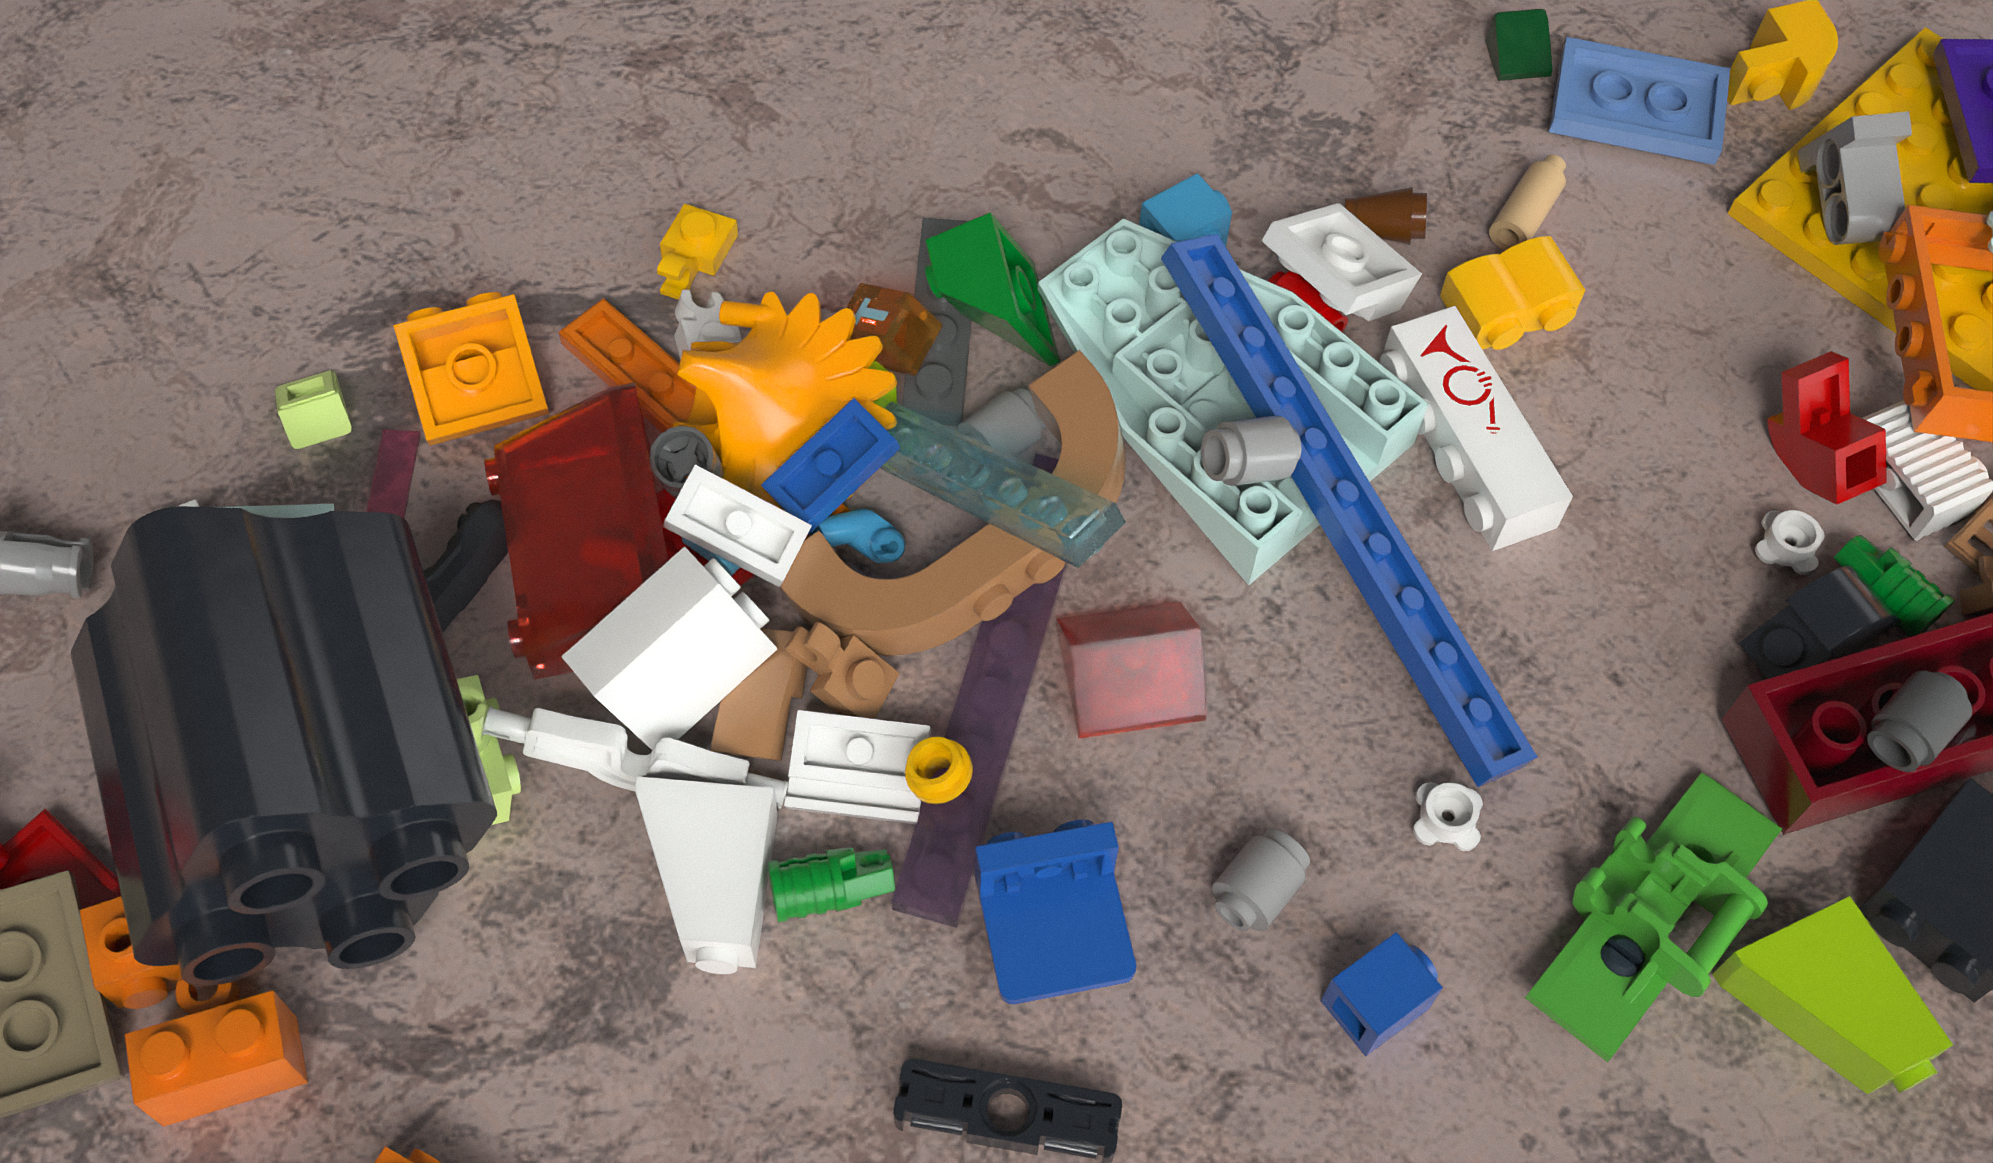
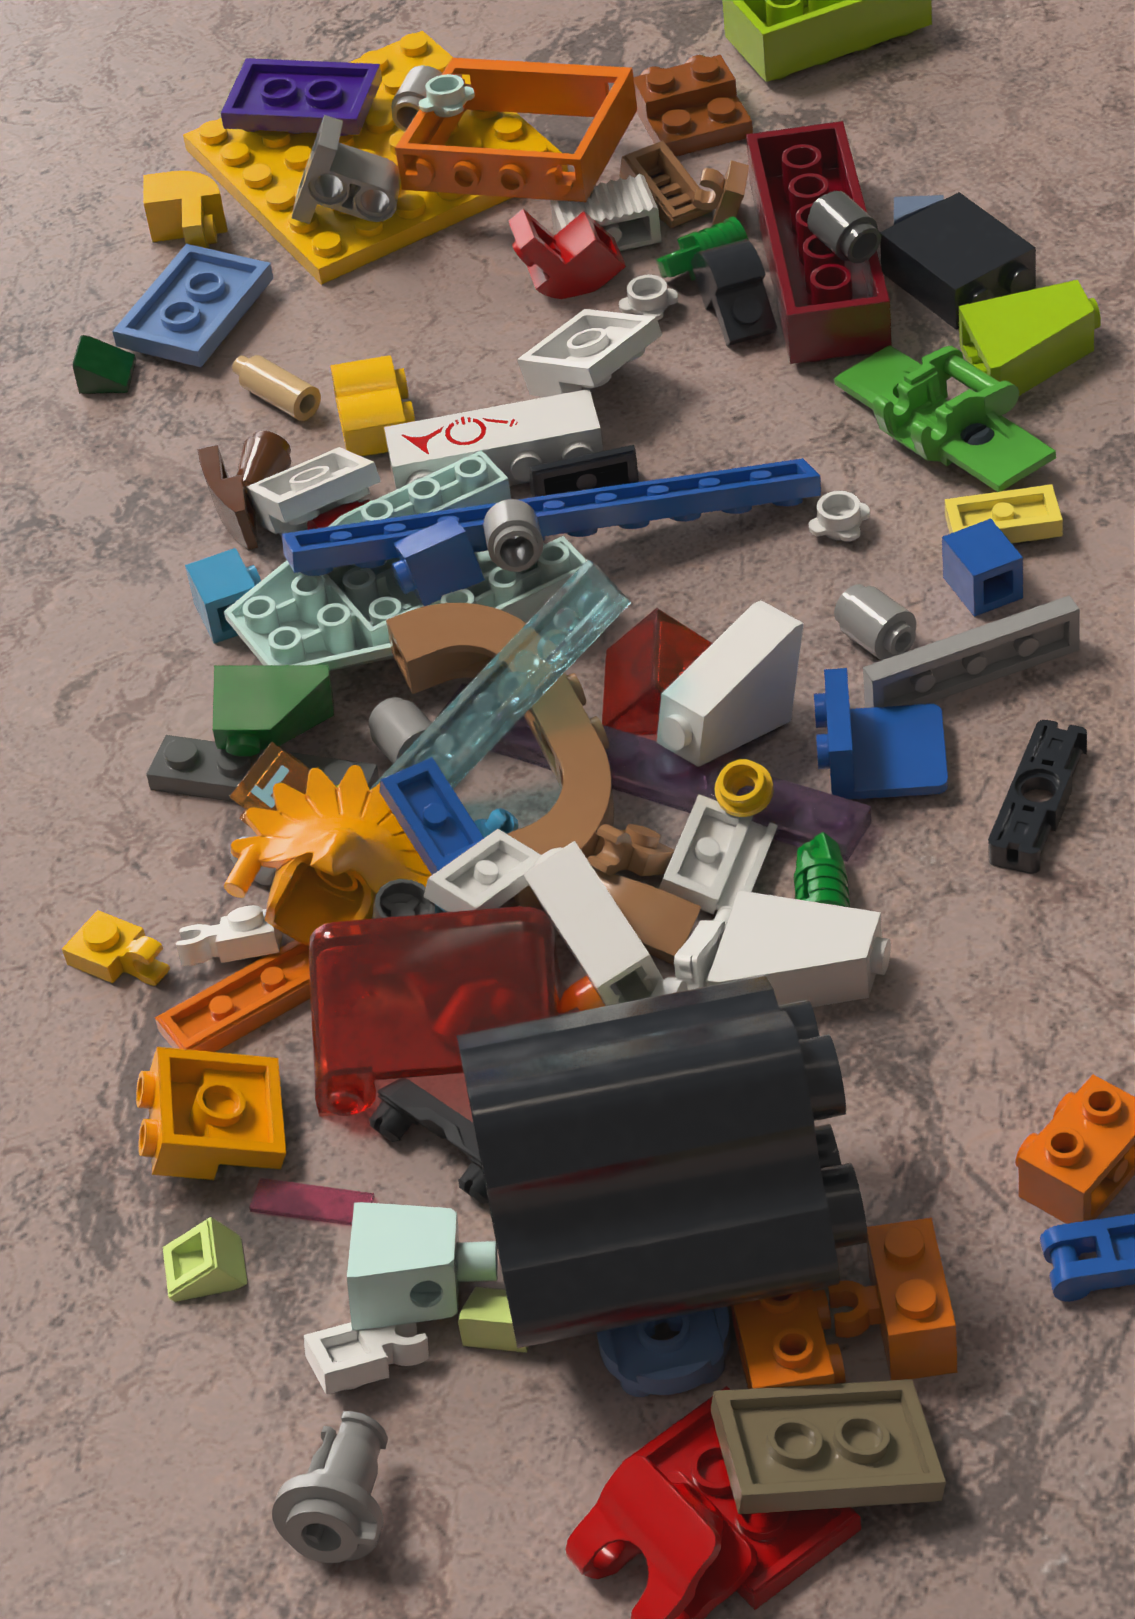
camera: 70 degrees left, 15 degrees down
none -> reddish brown slope [197,445,258,550]
none -> blue brick [391,517,485,606]
none -> white plate [517,309,662,397]
none -> black slope [529,445,639,497]
none -> white slope [656,600,804,767]
none -> light grey plate [863,595,1080,708]
none -> light yellow plate [945,484,1063,543]

